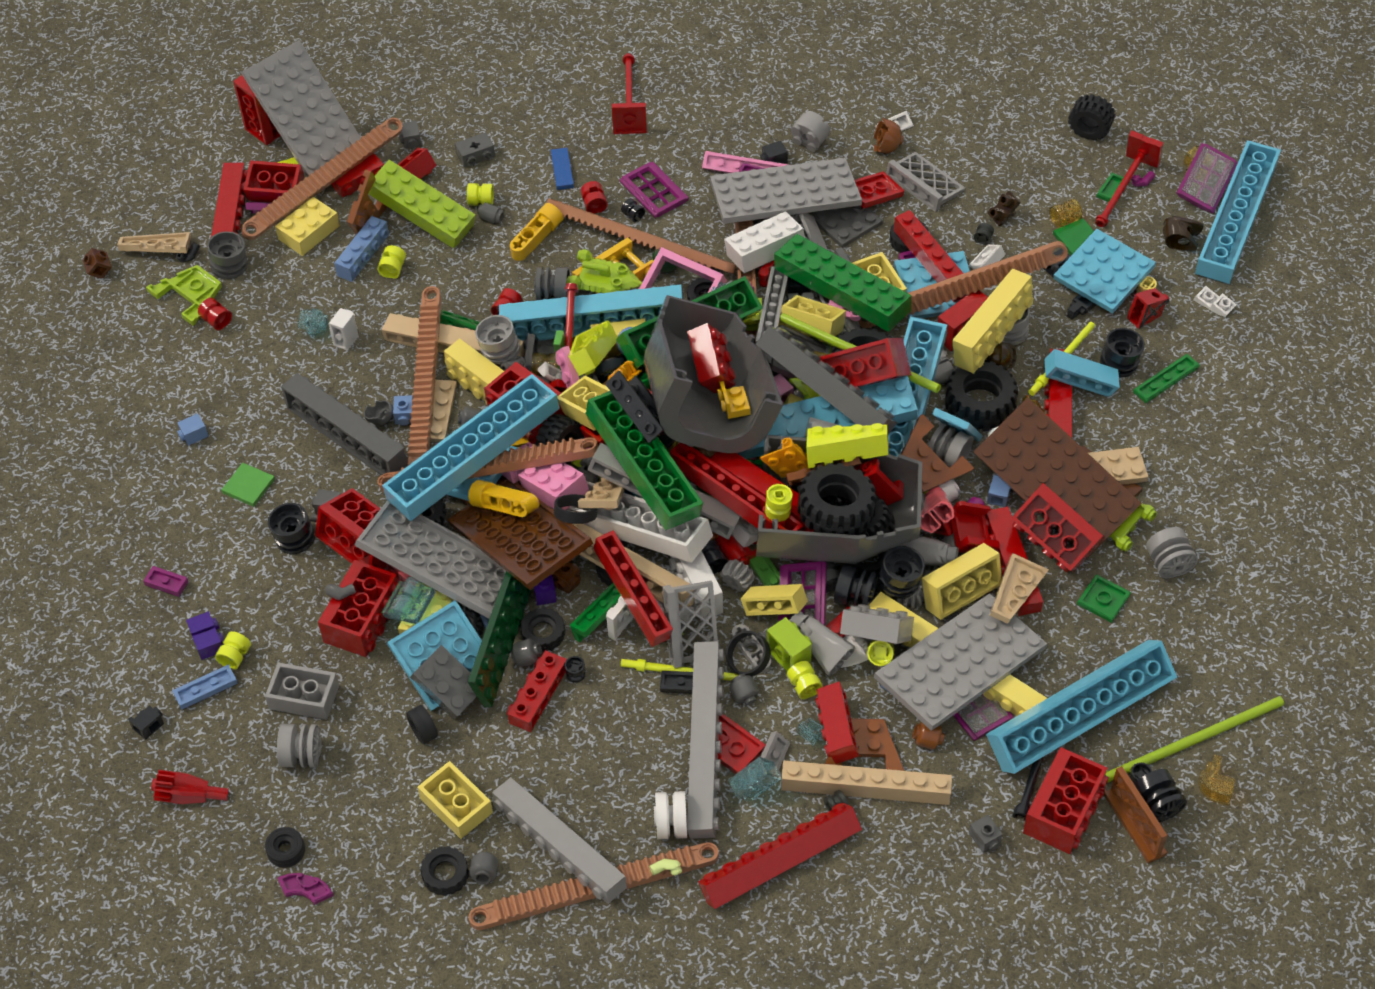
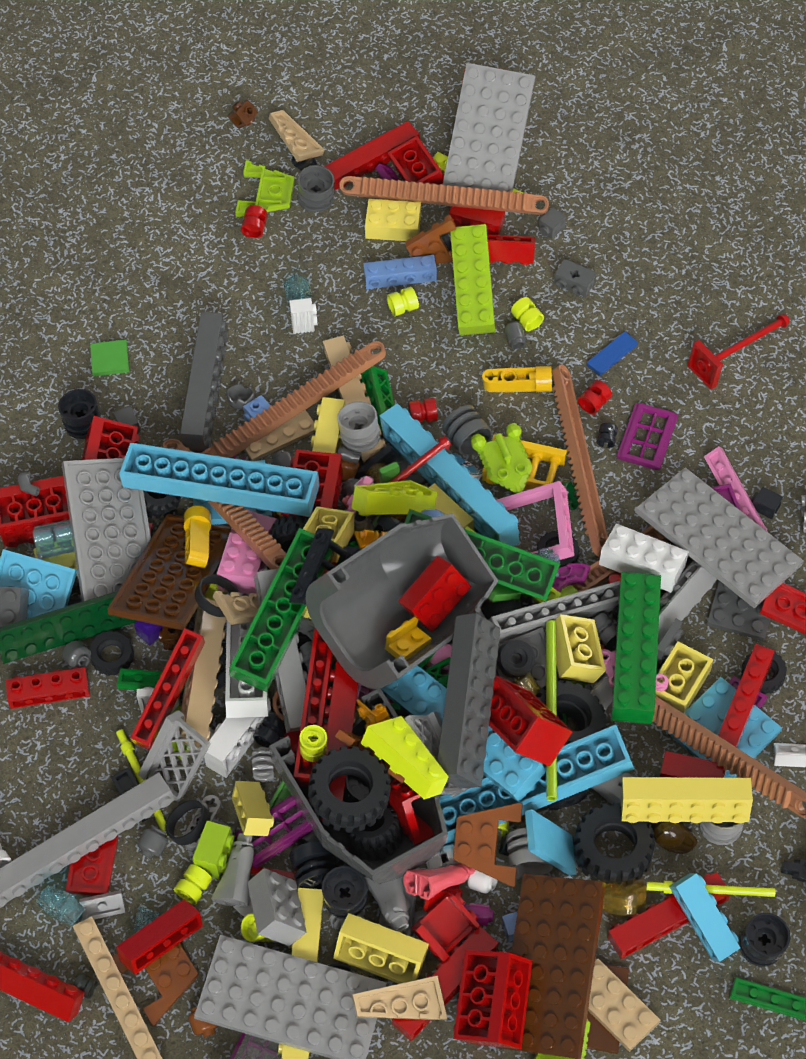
camera: 55 degrees right, 5 degrees up
medium blue brick [177,414,209,446] -> none
black wheel [565,656,586,683] -> none

